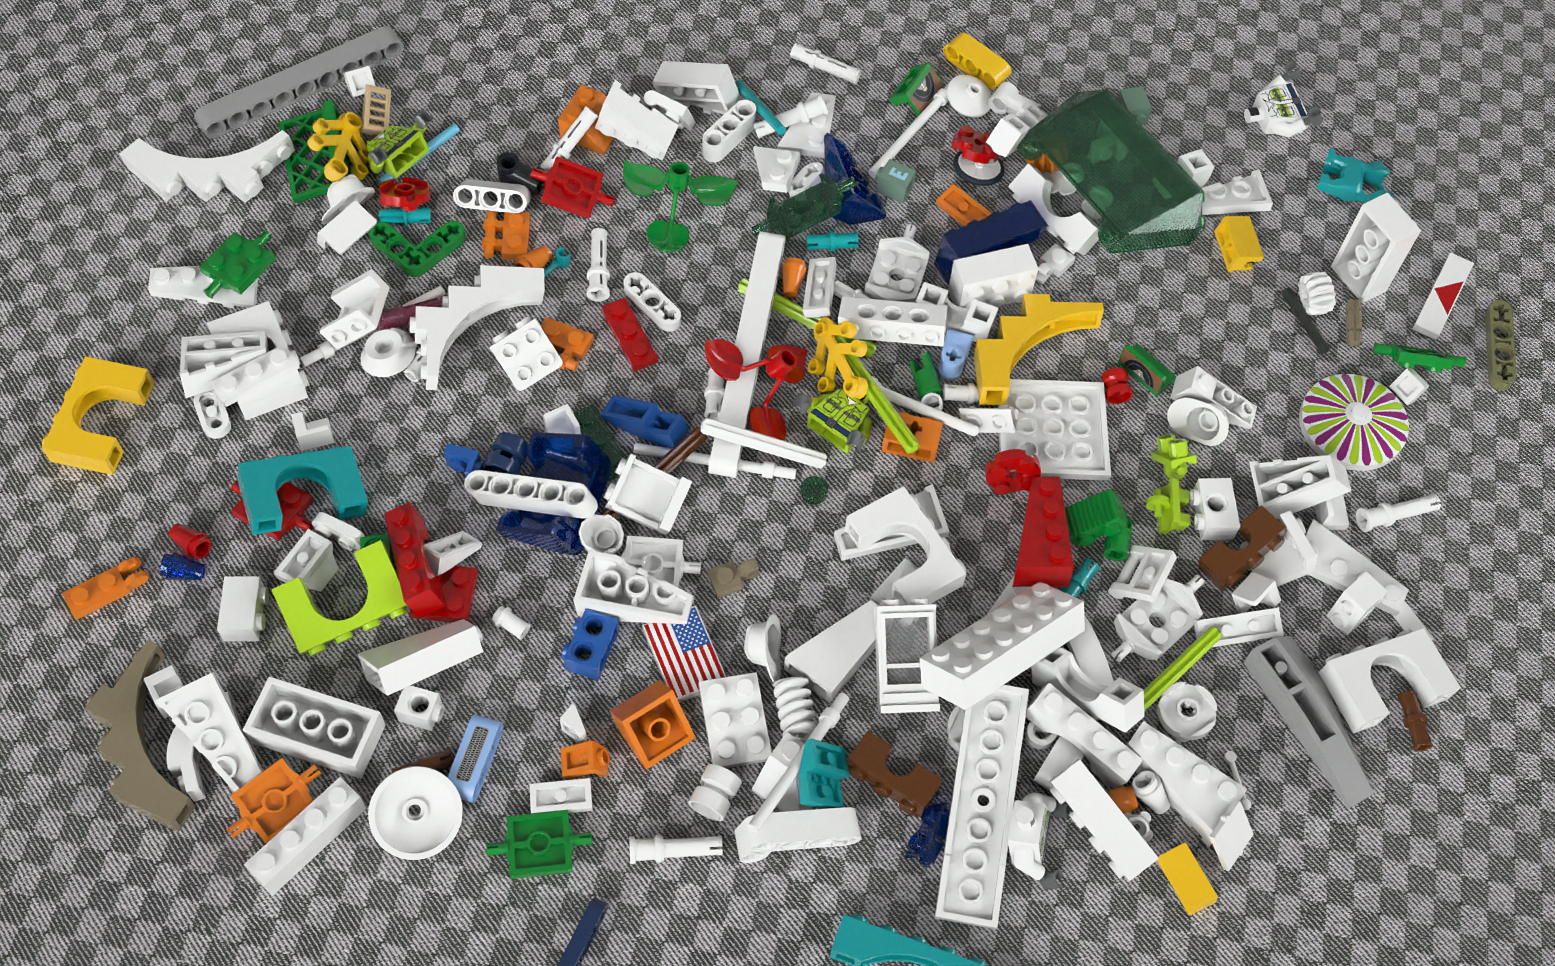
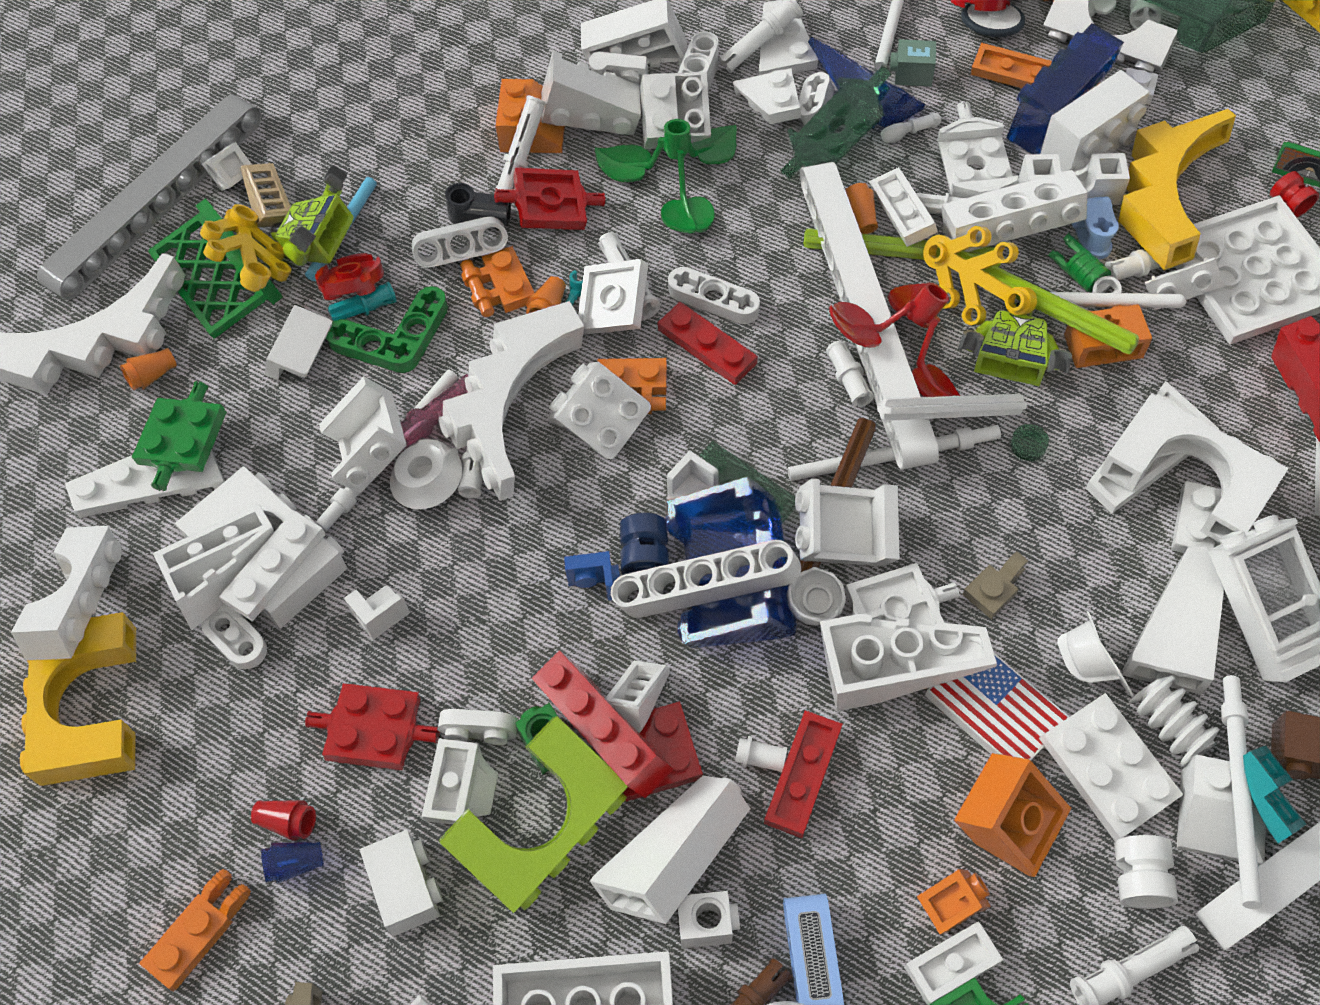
camera: 15 degrees left, 0 degrees up
teal arch [237,446,368,535] -> none
white piece [321,174,375,224] -> none
white slope [560,703,587,743] -> none
blue brick [561,608,619,681] -> none
blue slope [600,395,689,448] -> none
teal bar [735,80,786,135] -> none
teal pin [806,231,858,252] -> none
red plate [985,449,1041,495] -> none
none -> white arch [11,526,122,660]
none -> orange cone [120,348,177,390]
none -> white plate [578,259,648,335]
none -> white slope [640,72,711,149]
none -> red plate [764,710,843,839]
none -> white piece [880,112,941,143]

